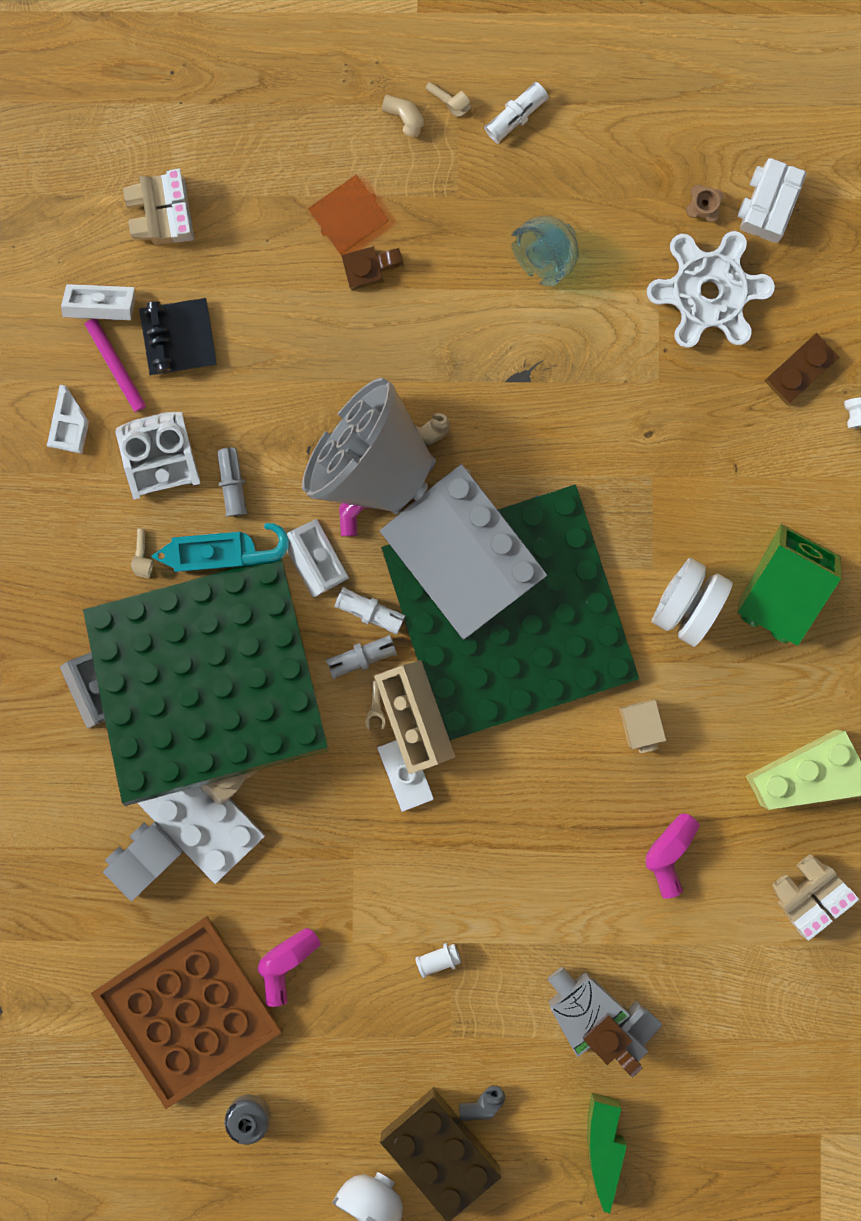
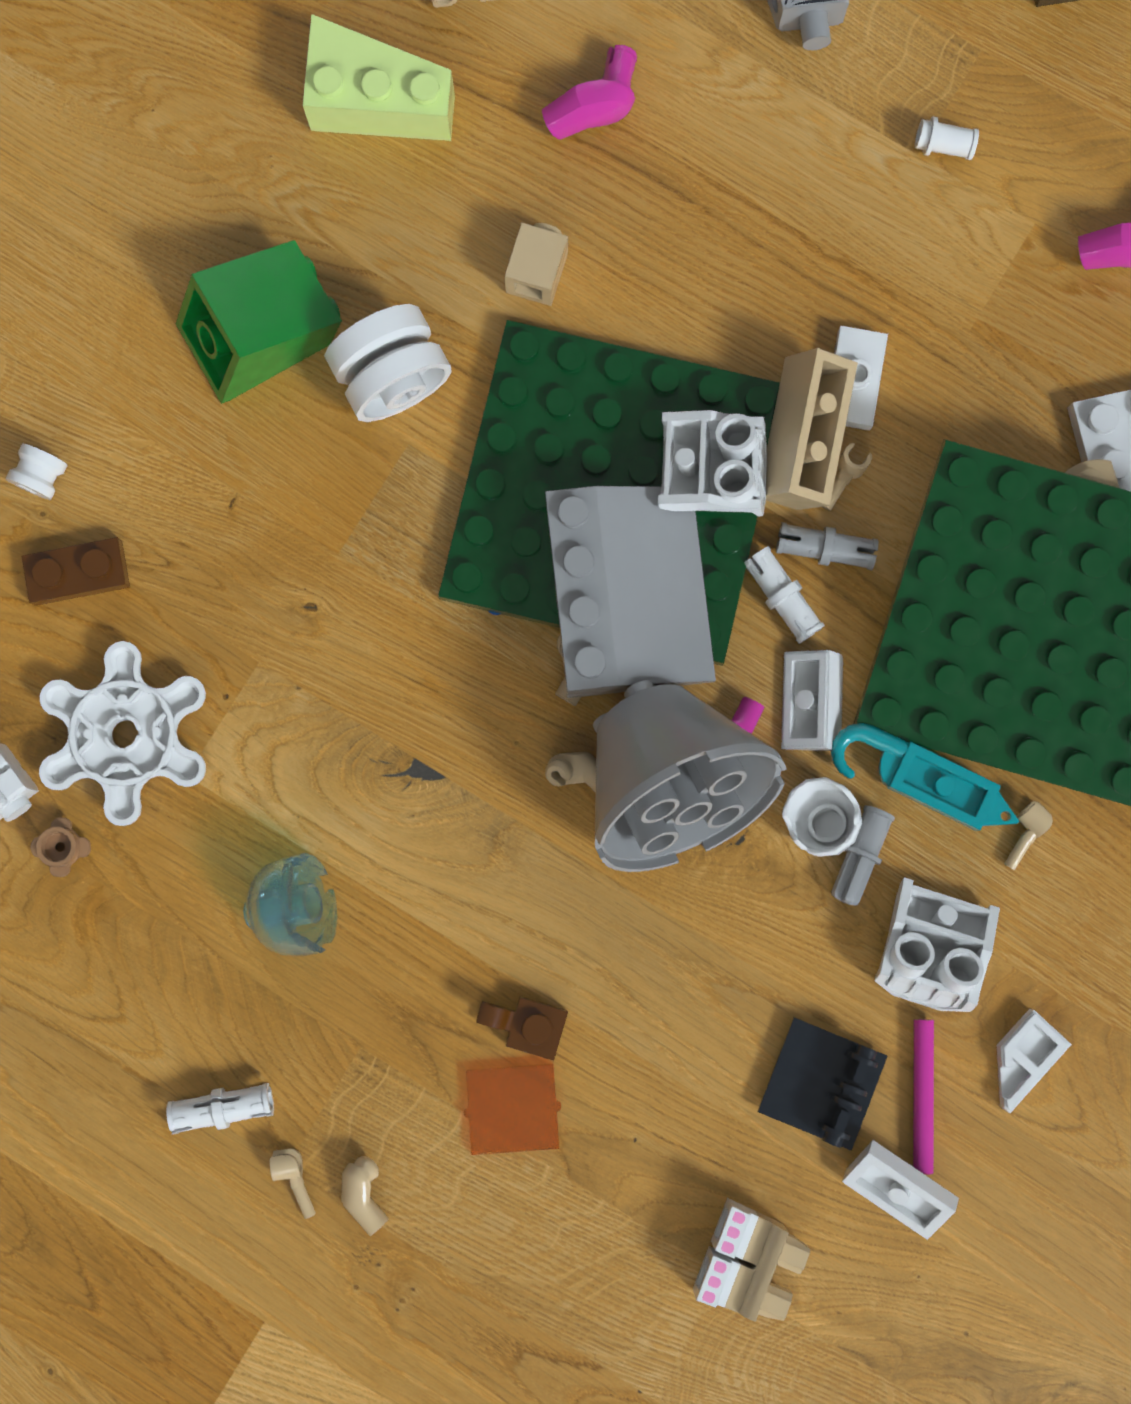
camera: 155 degrees left, 5 degrees down
none -> white slope [658,410,767,516]
none -> white hair [782,777,862,857]

